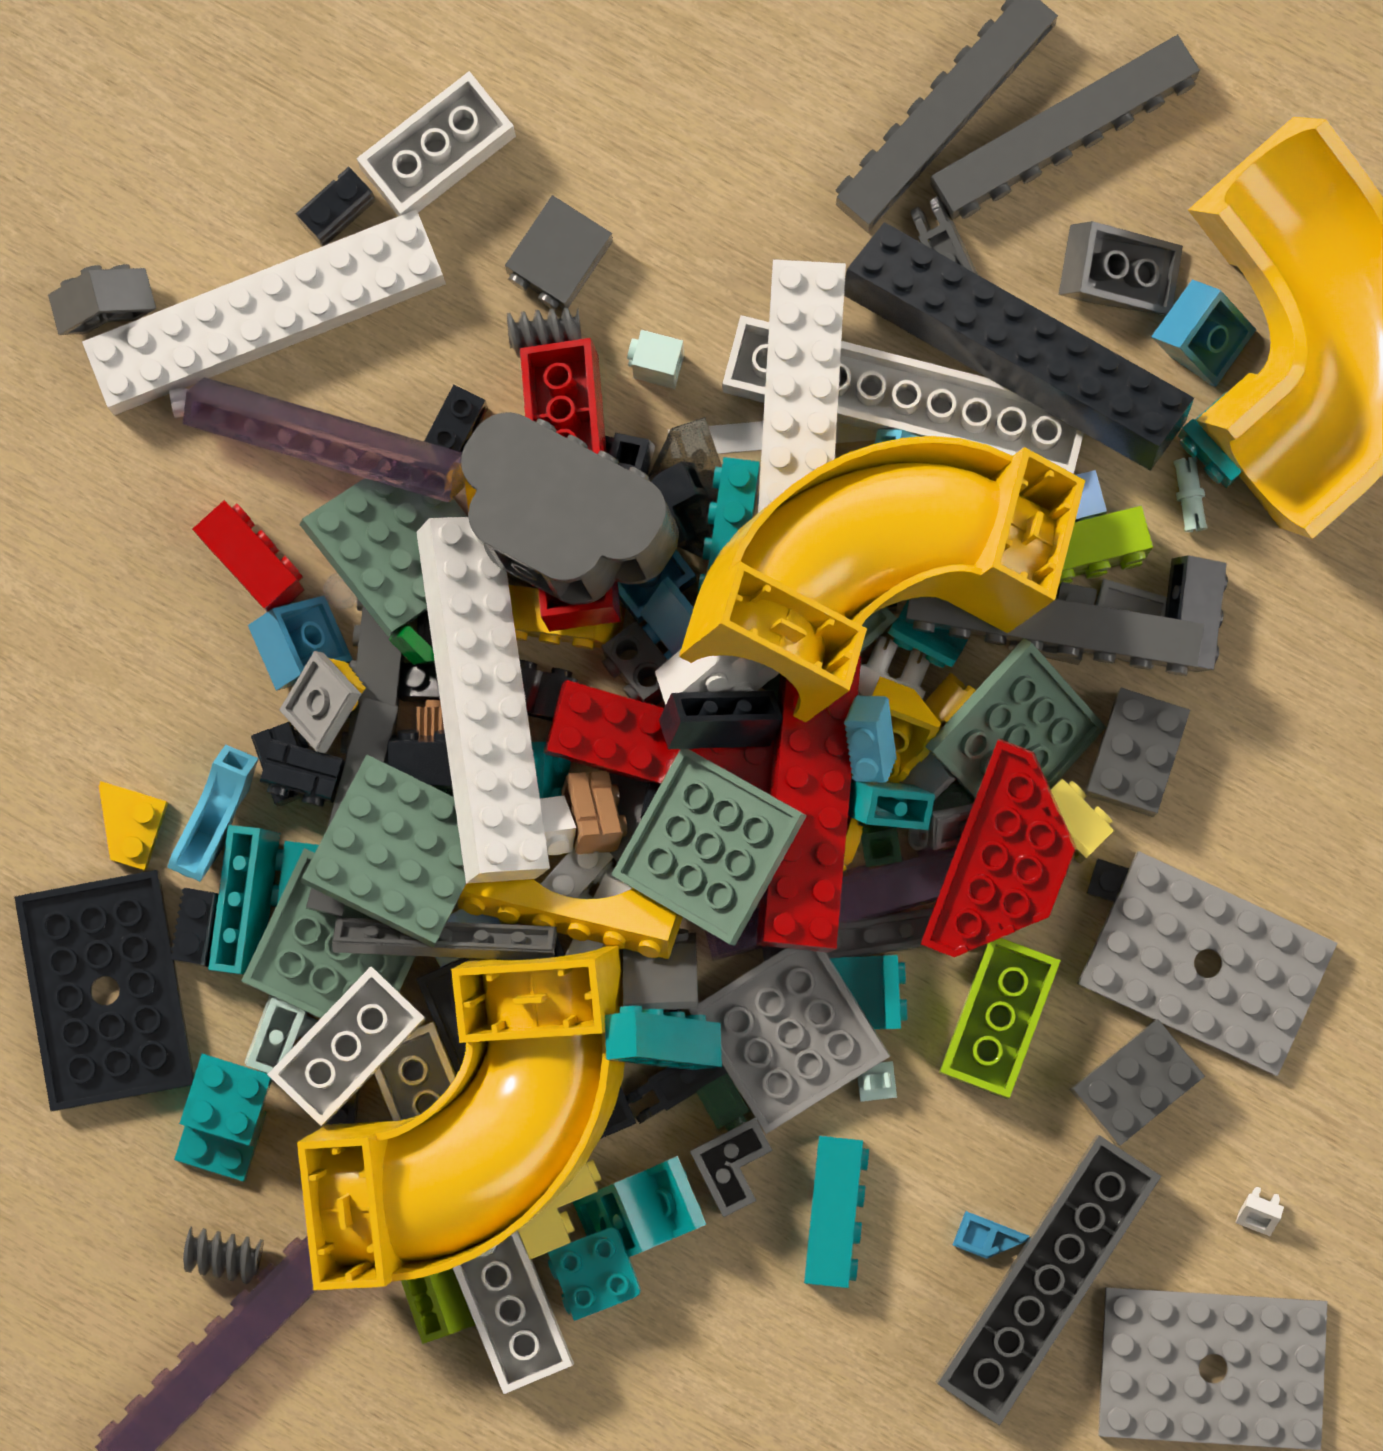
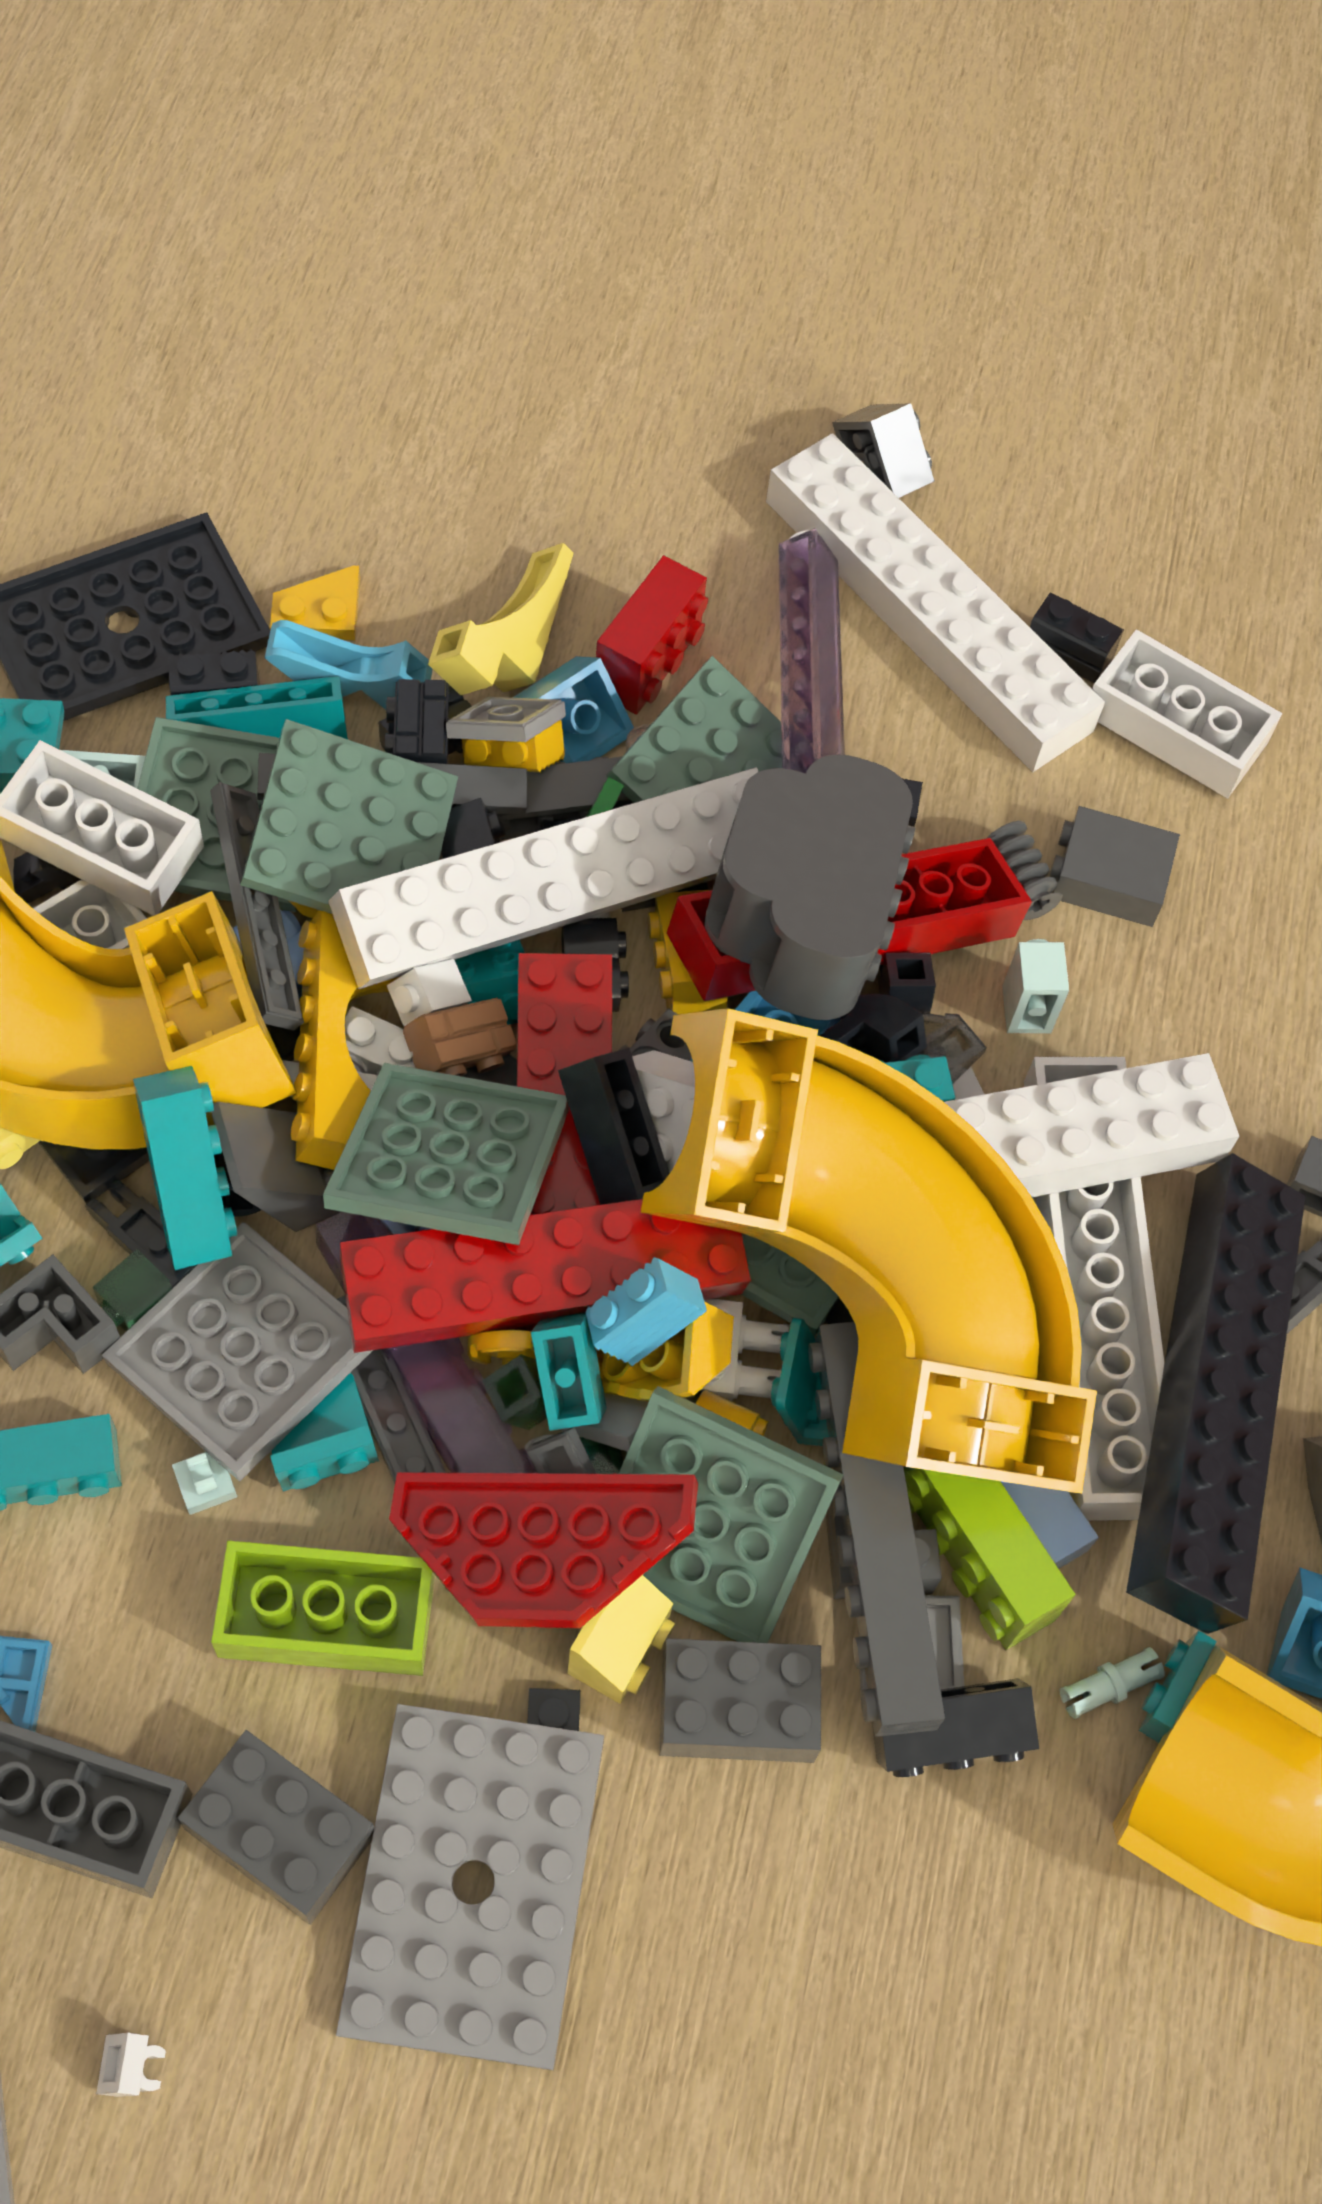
camera: 60 degrees right, 20 degrees down
none -> light yellow arch [428,543,573,695]

